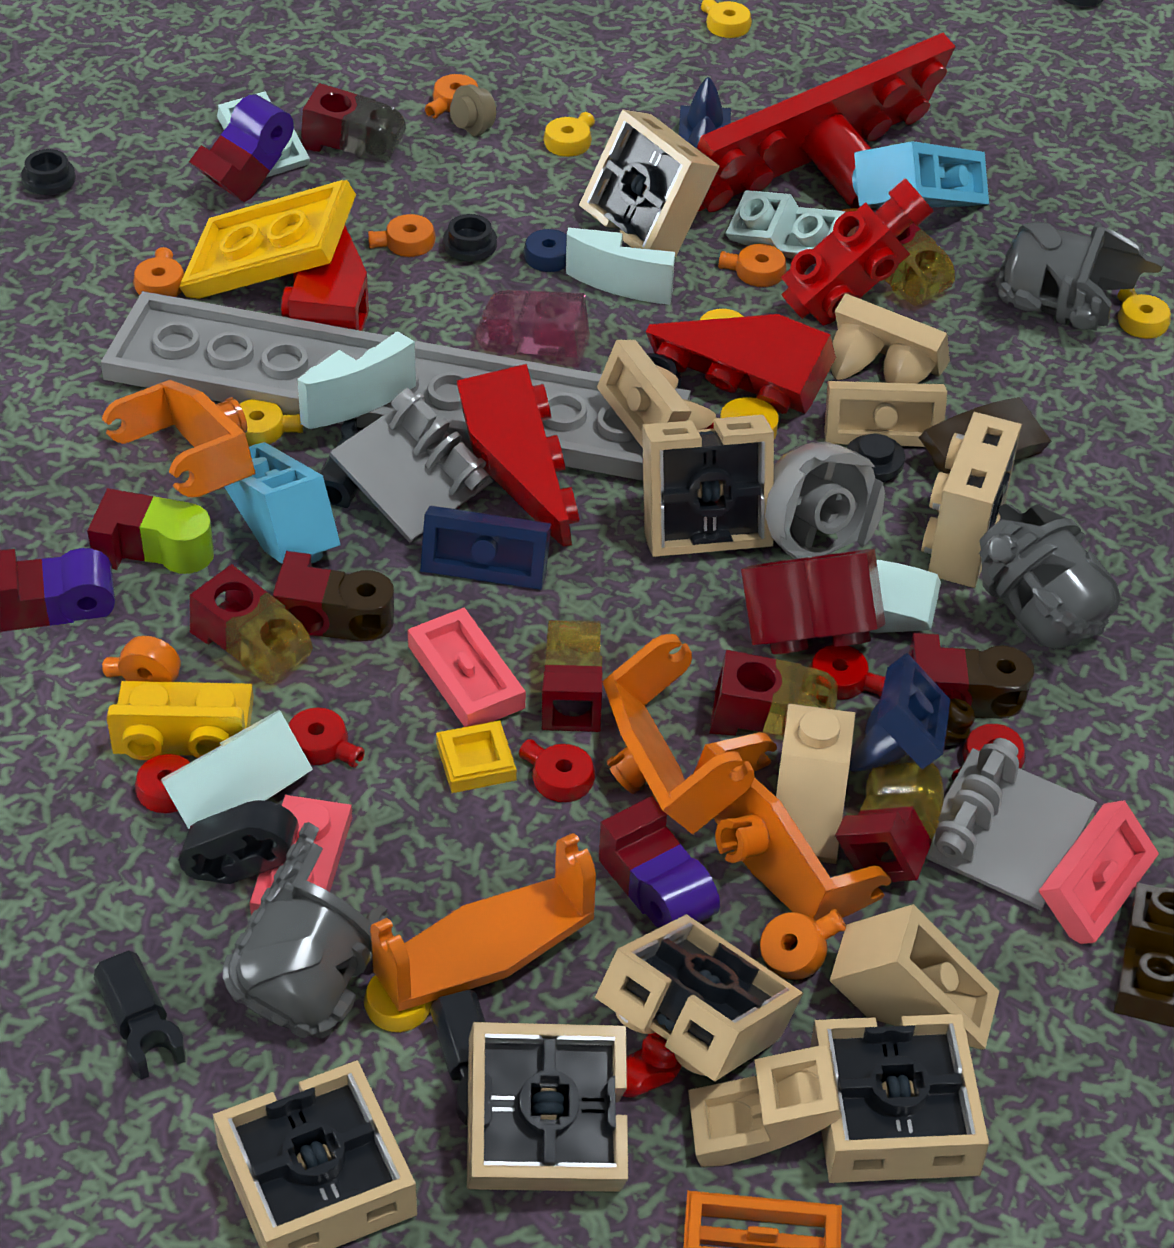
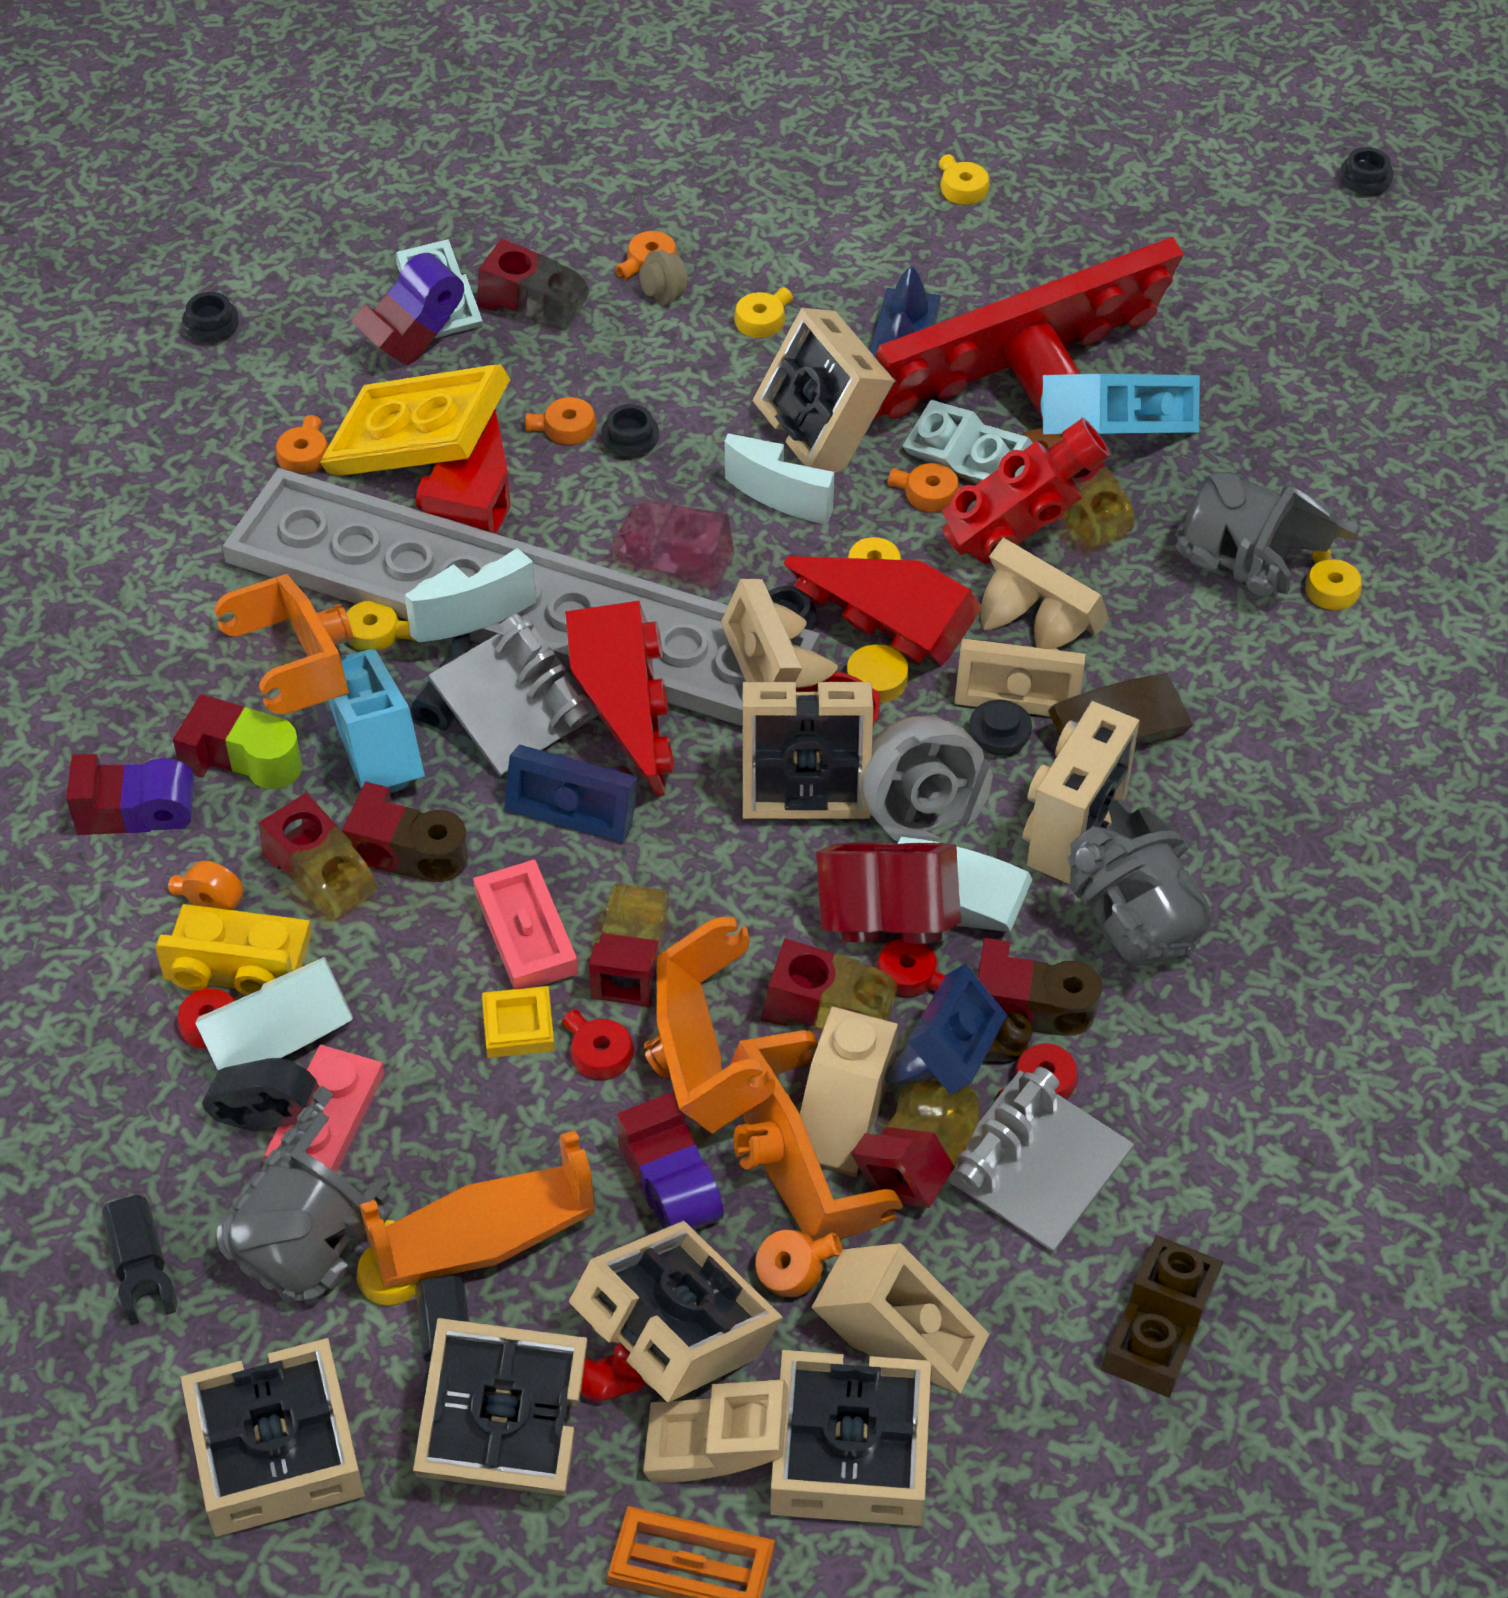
camera: 10 degrees right, 5 degrees up
red piece [288,707,365,768] -> none
dark blue piece [523,229,567,272] -> none
coral plate [1039,800,1159,944] -> none

